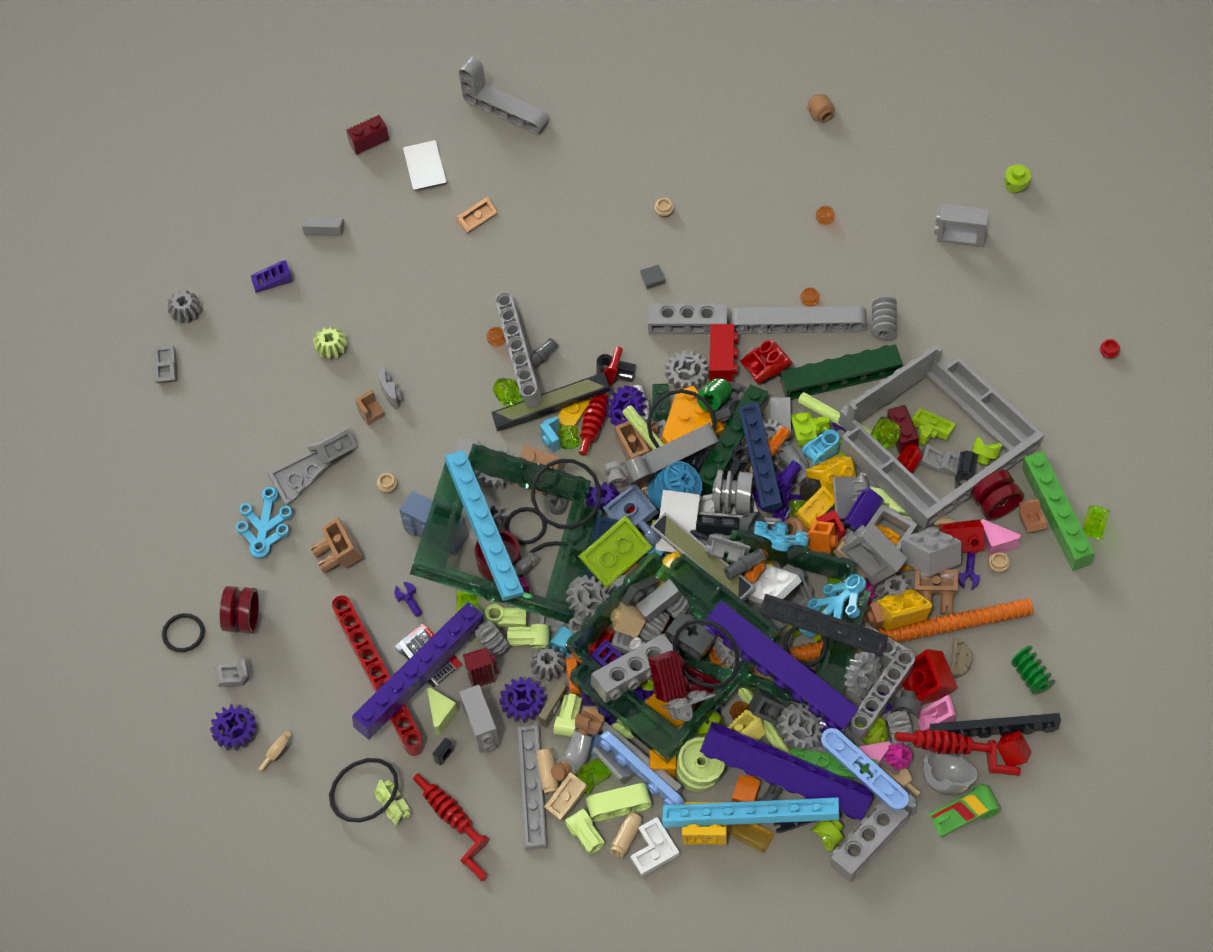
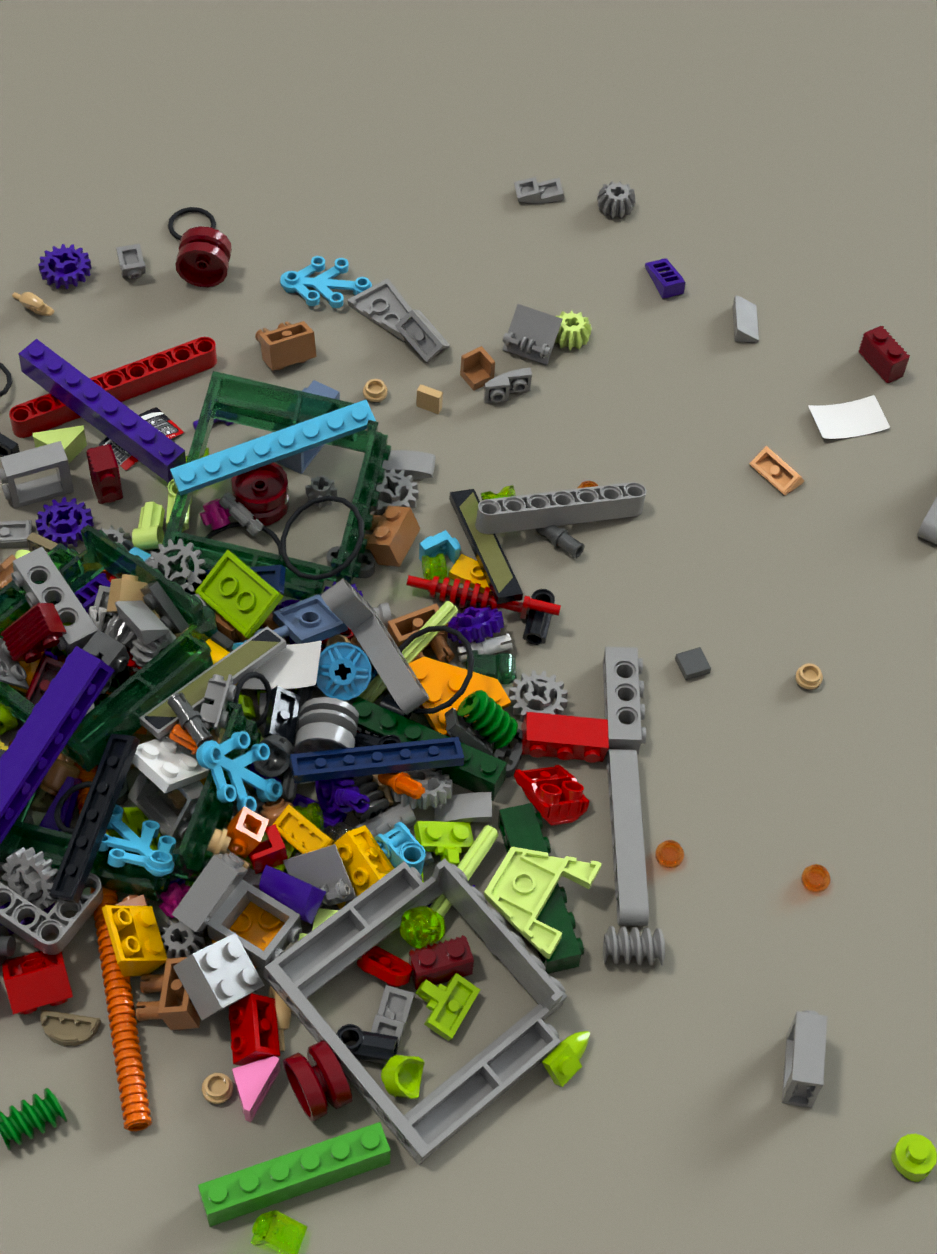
camera: 80 degrees right, 5 degrees down
light grey gear [475,620,509,657] -> none
black piece [505,507,547,545] -> none
black piece [672,618,740,689] -> none
dark purple bar [958,553,980,590] -> none
nougat bracket [1019,499,1047,533] -> none
none -> tan plate [207,828,231,856]
none -> tan tile [416,384,443,414]
none -> yellowish green wing [484,847,602,959]
none -> light grey hinge [502,304,563,365]
none -> lime plate [542,1031,590,1087]

